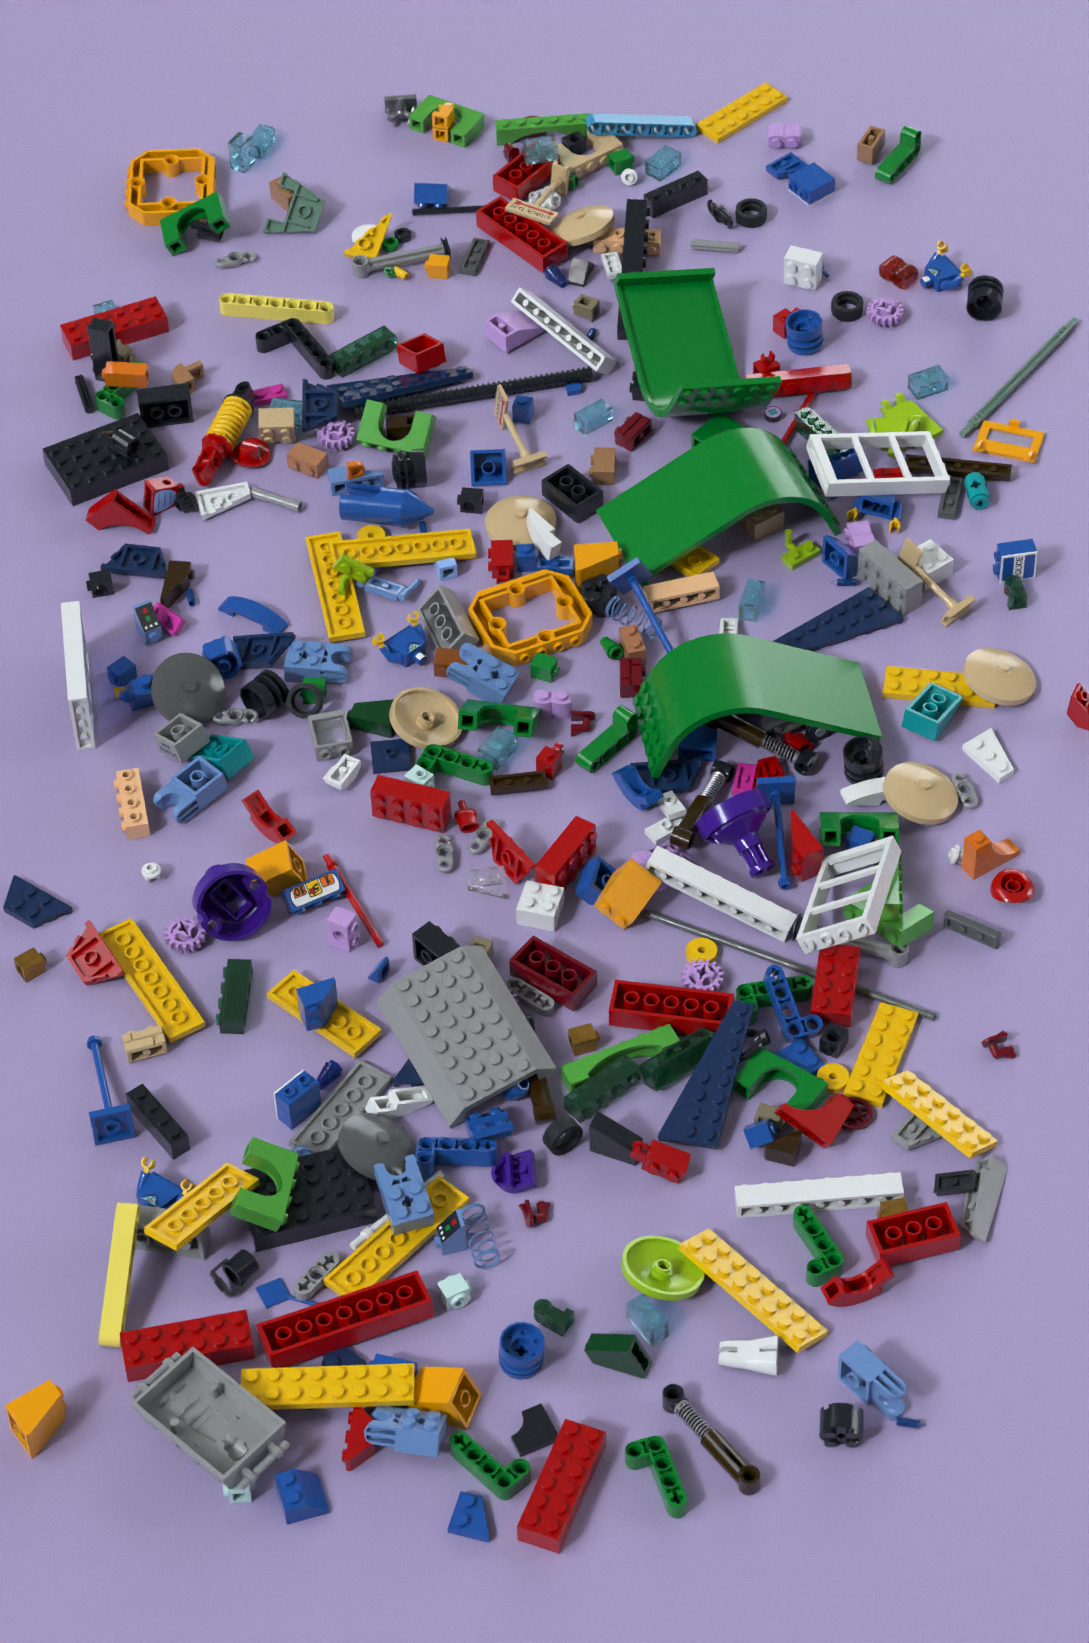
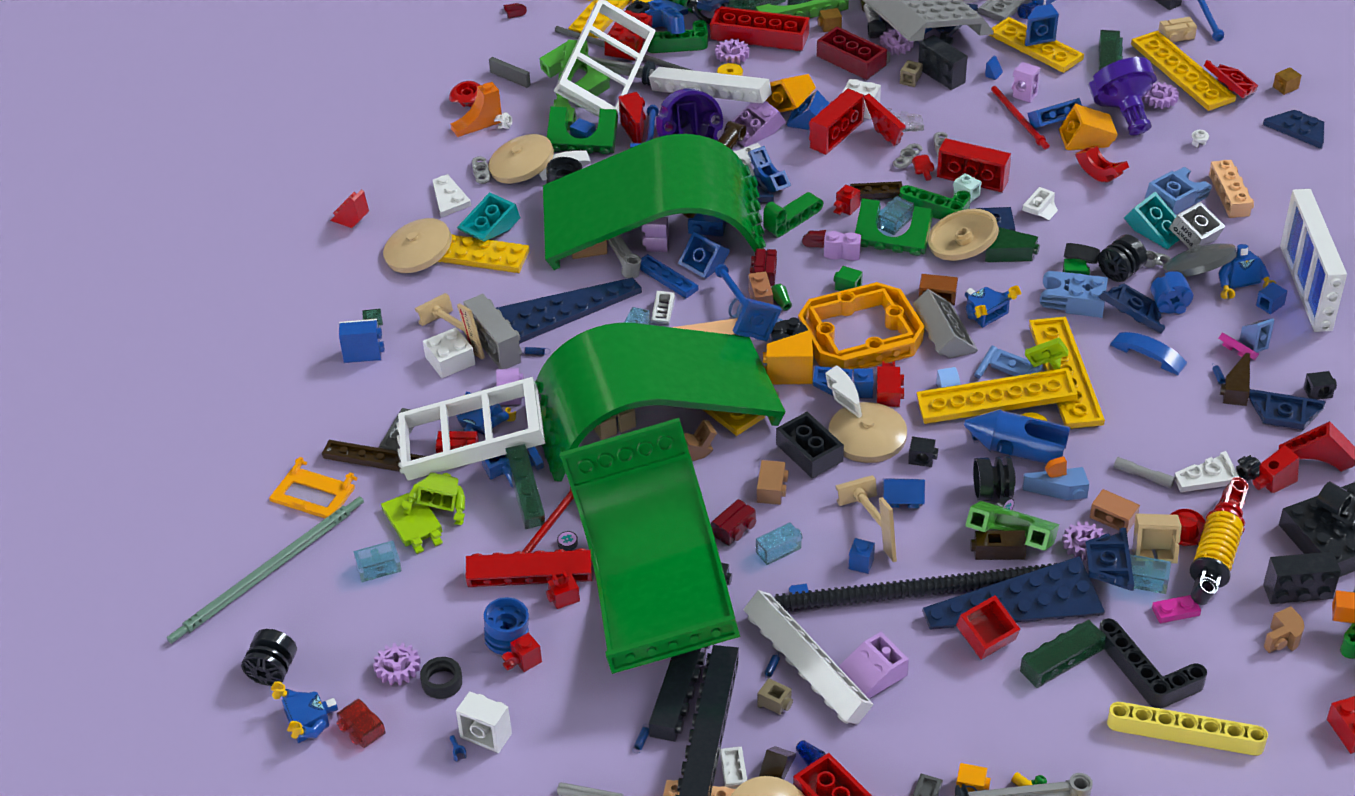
camera: 175 degrees left, 5 degrees down
window [307,709,354,761] -> none
medium blue brick [446,643,520,703] -> none
blue slope [822,535,858,579] -> none
teal piece [964,472,991,510] -> none

